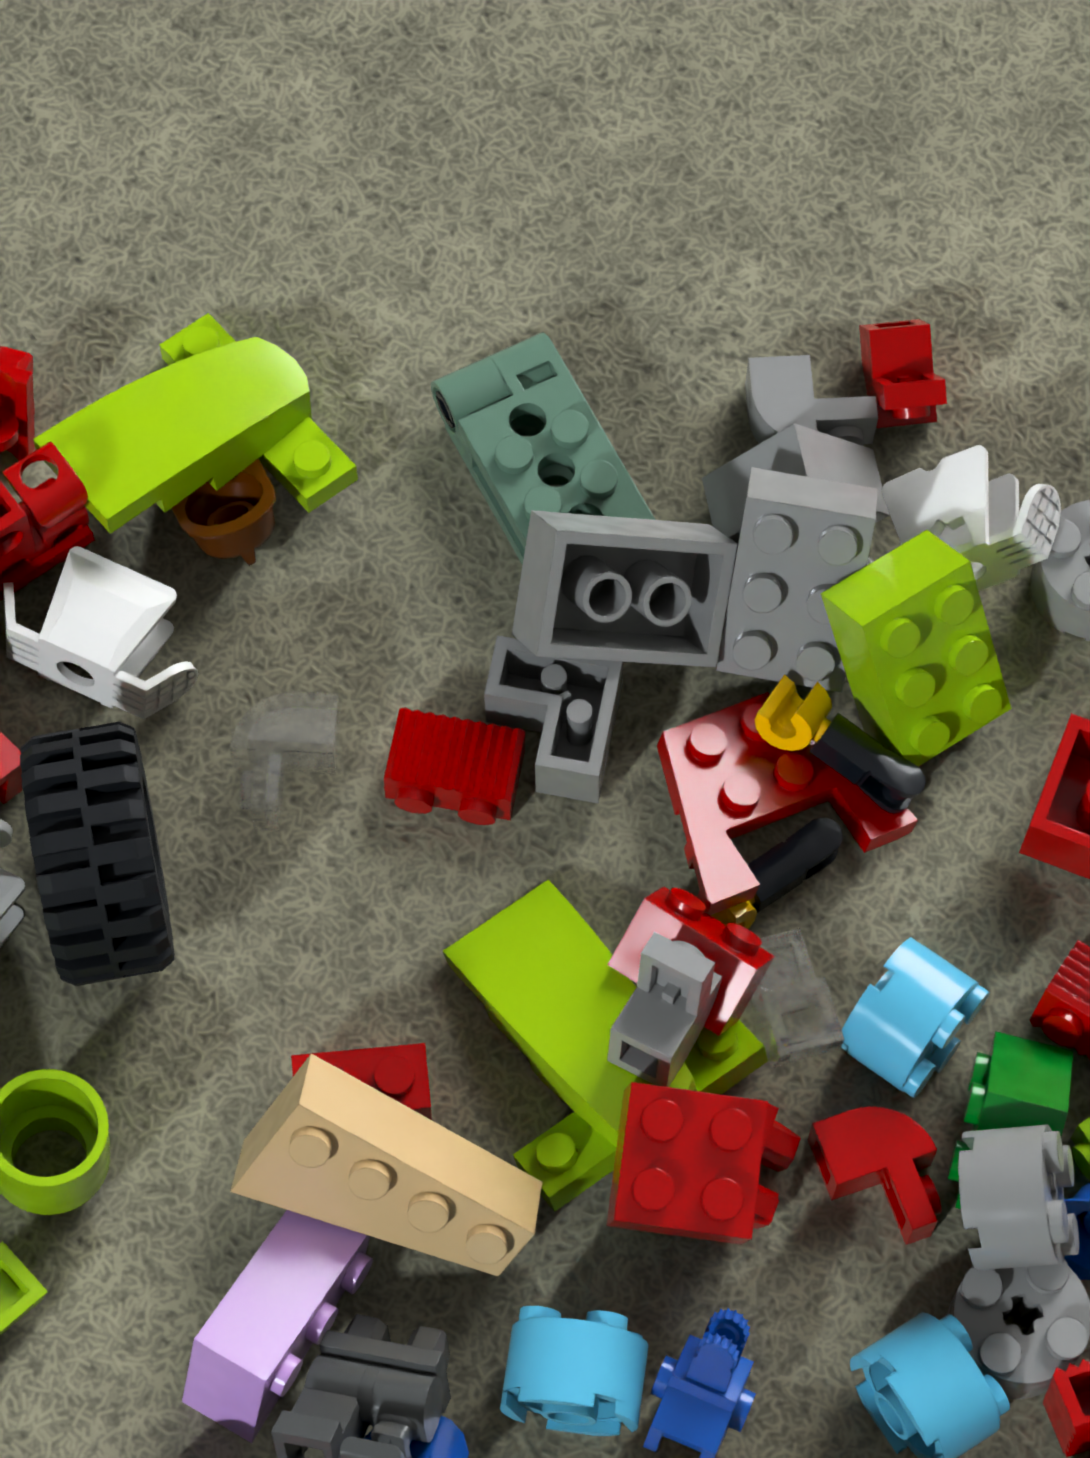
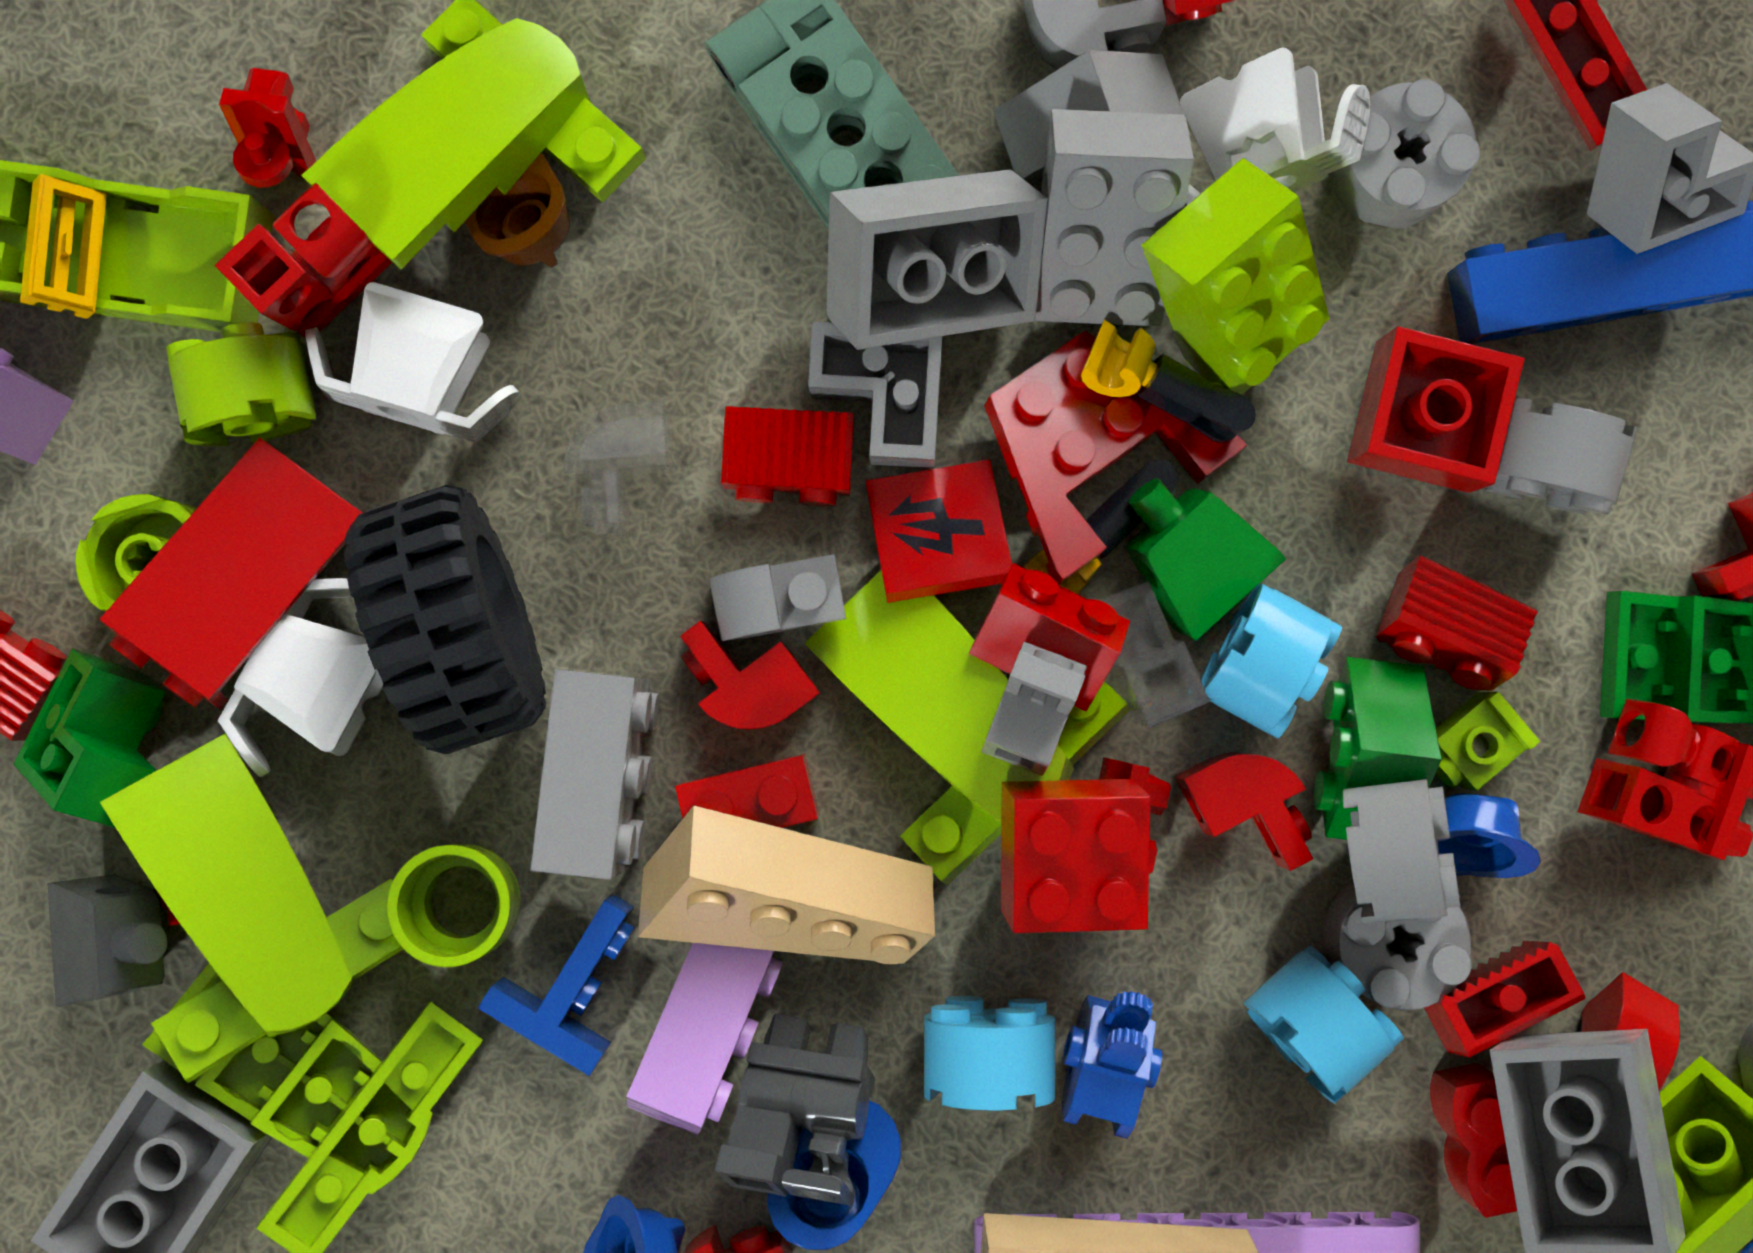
camera: 10 degrees left, 20 degrees up
none -> blue bracket [478,894,635,1076]
none -> light grey brick [530,669,660,880]
none -> red brick [680,621,821,730]
none -> light grey brick [709,554,846,644]
none -> red tile [866,459,1012,603]
none -> green torso [1126,478,1286,641]

